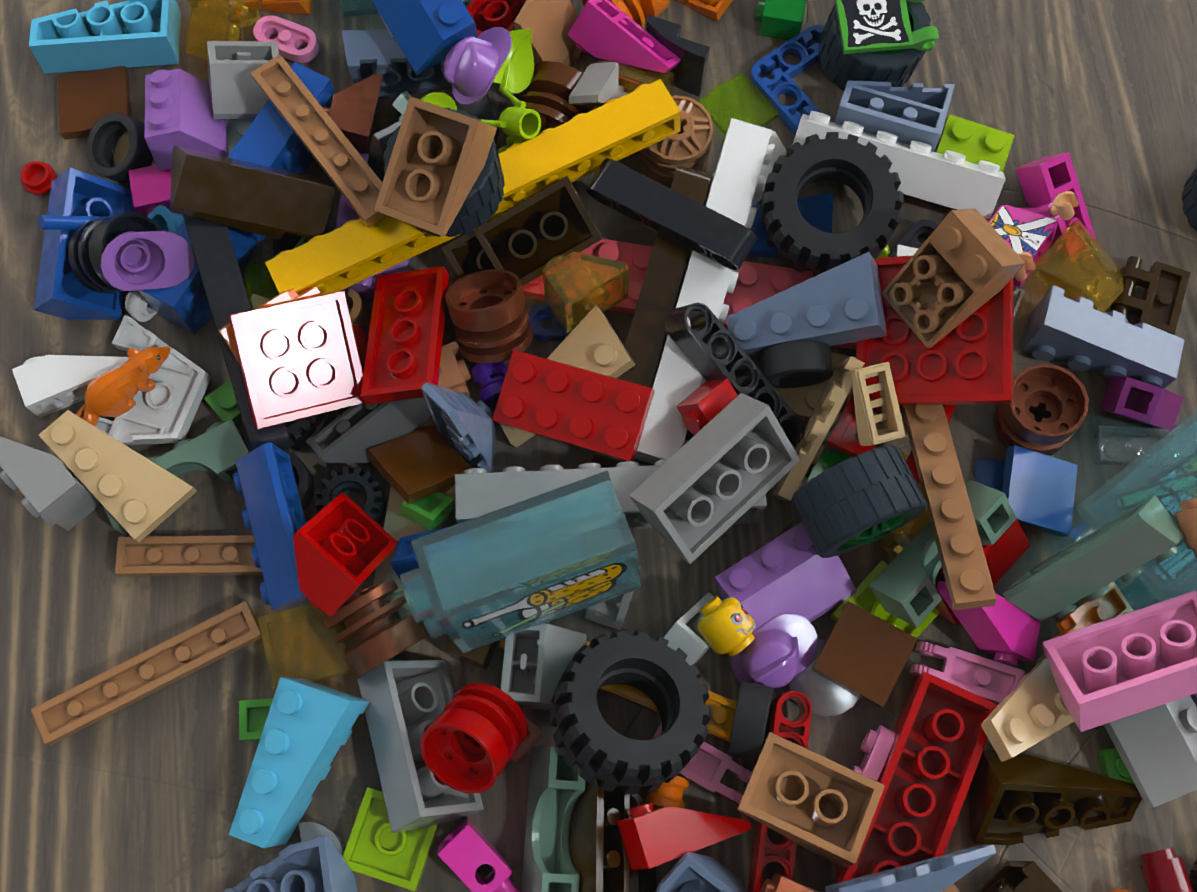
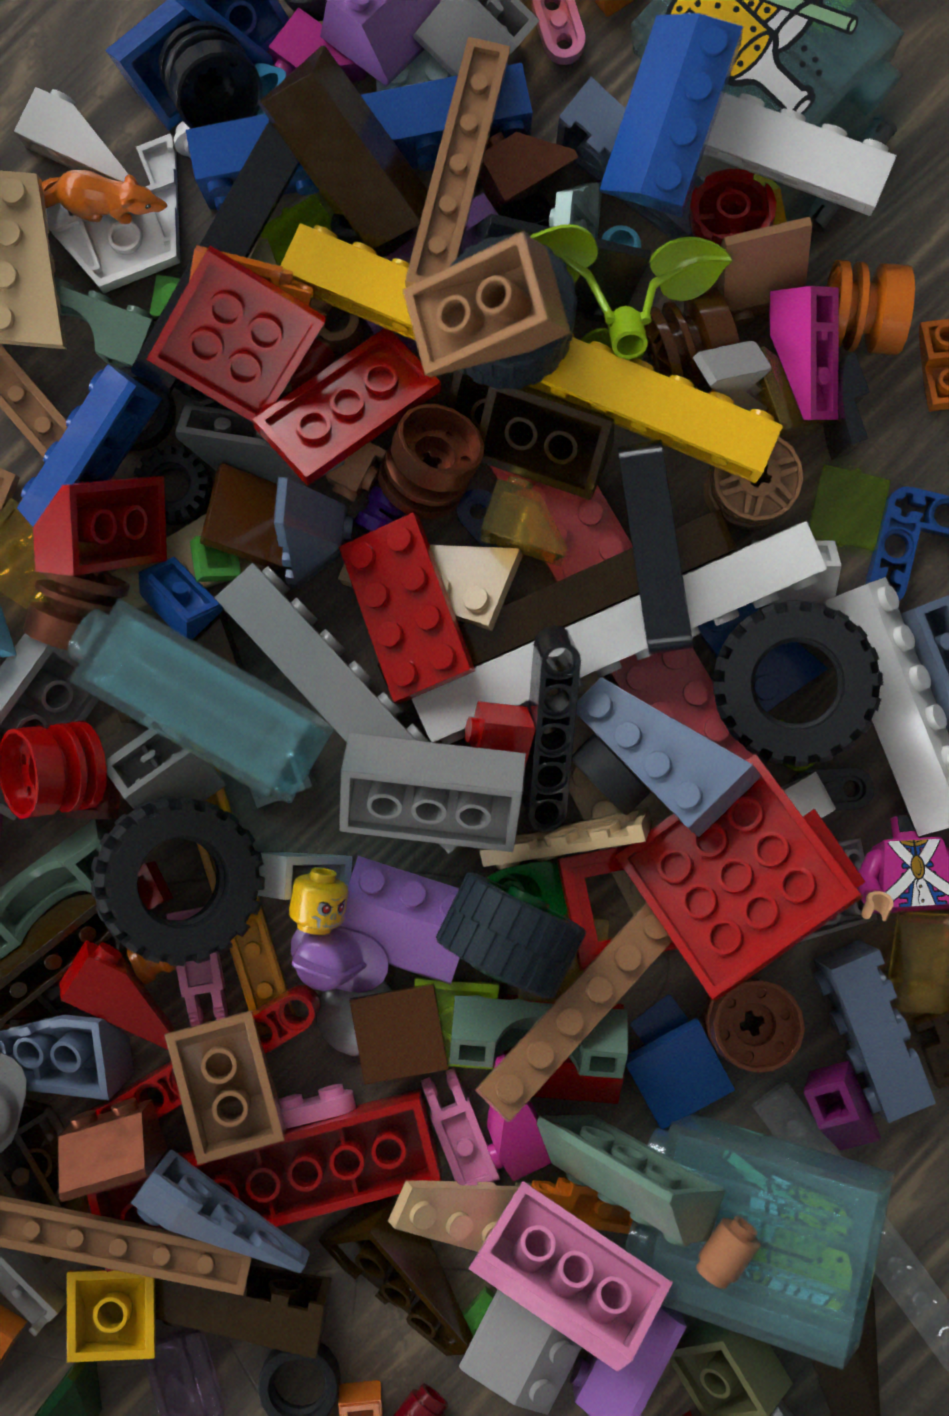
camera: 55 degrees right, 15 degrees up
medium lavender piece [101,231,195,291] -> none
medium lavender piece [444,27,512,105] -> none
black tyre [728,681,773,762] -> none
tan slope [851,362,906,446] -> none
medium nougat slope [881,209,1026,348] -> none

